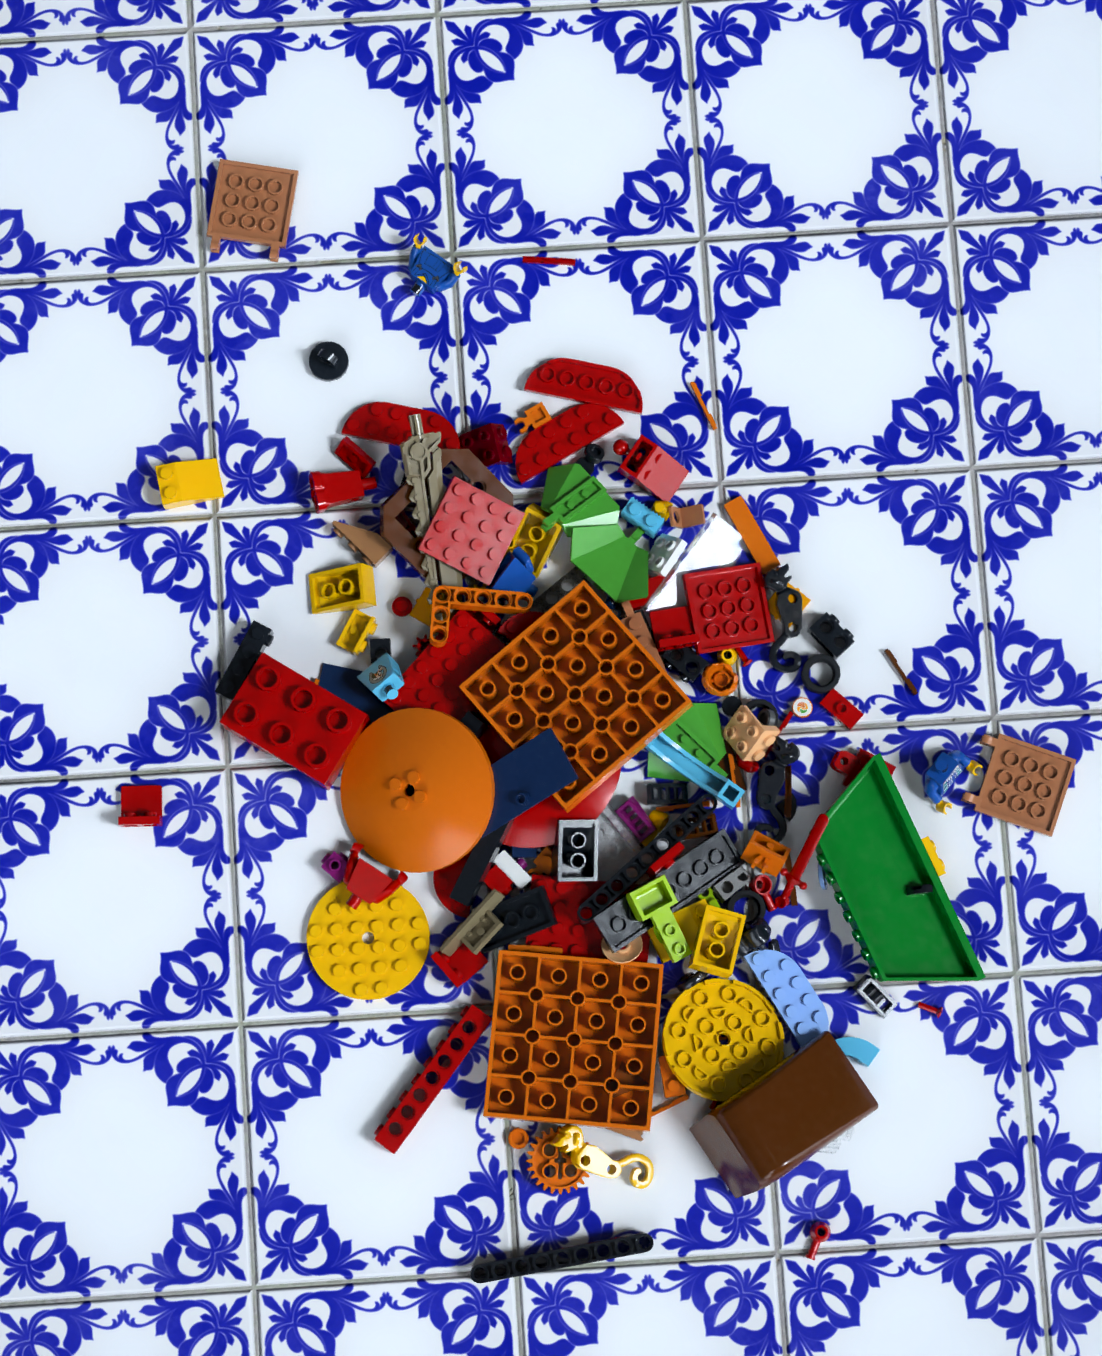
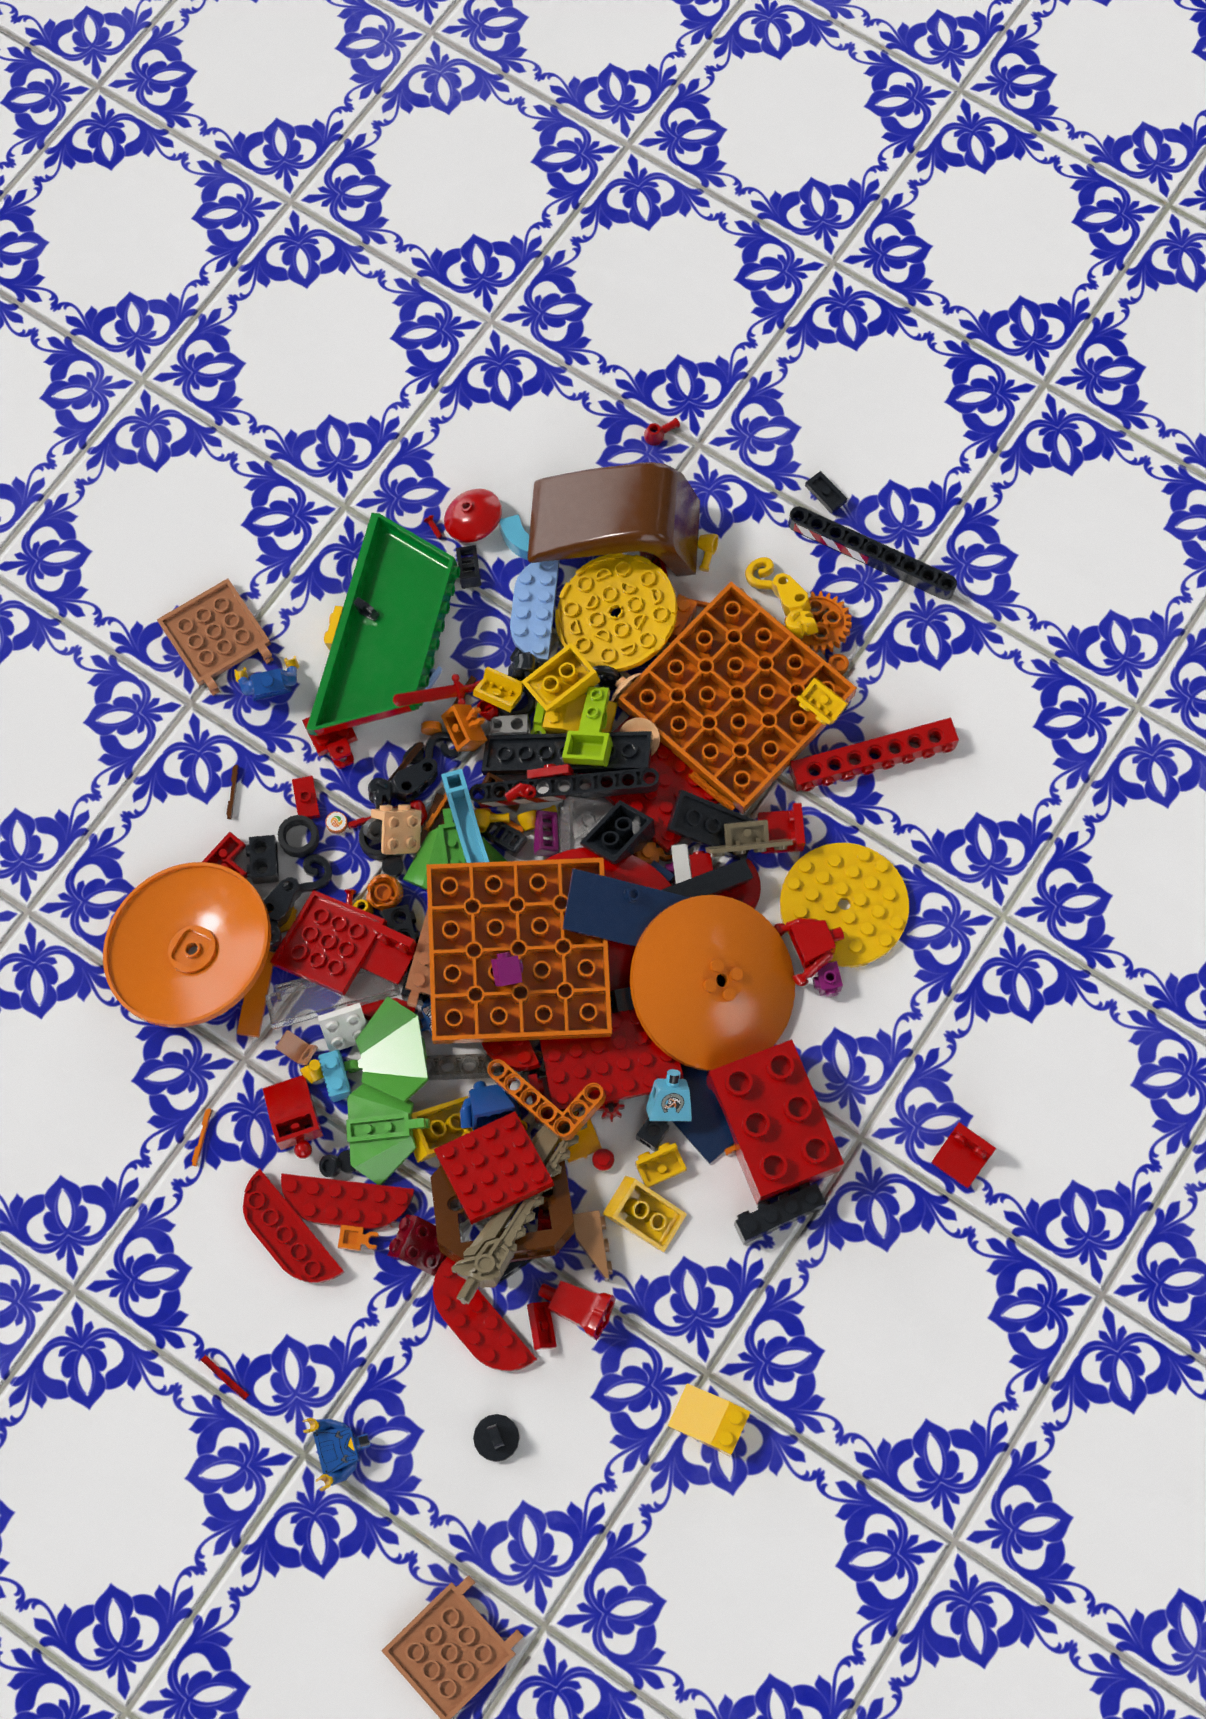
camera: 140 degrees left, 10 degrees down
none -> orange dish [103,862,271,1028]
none -> red brick [202,832,247,879]
none -> orange tile [421,720,442,736]
none -> red dish [444,489,502,543]
none -> yellow bracket [473,667,524,712]
none -> yellow bar [474,809,510,833]
none -> magenta brick [491,952,523,986]
none -> red arm [504,783,536,803]
none -> light nougat dish [611,673,641,704]
none -> yellow bar [698,534,718,572]
none -> yellow bracket [796,678,848,725]
none -> black plate [805,471,847,514]

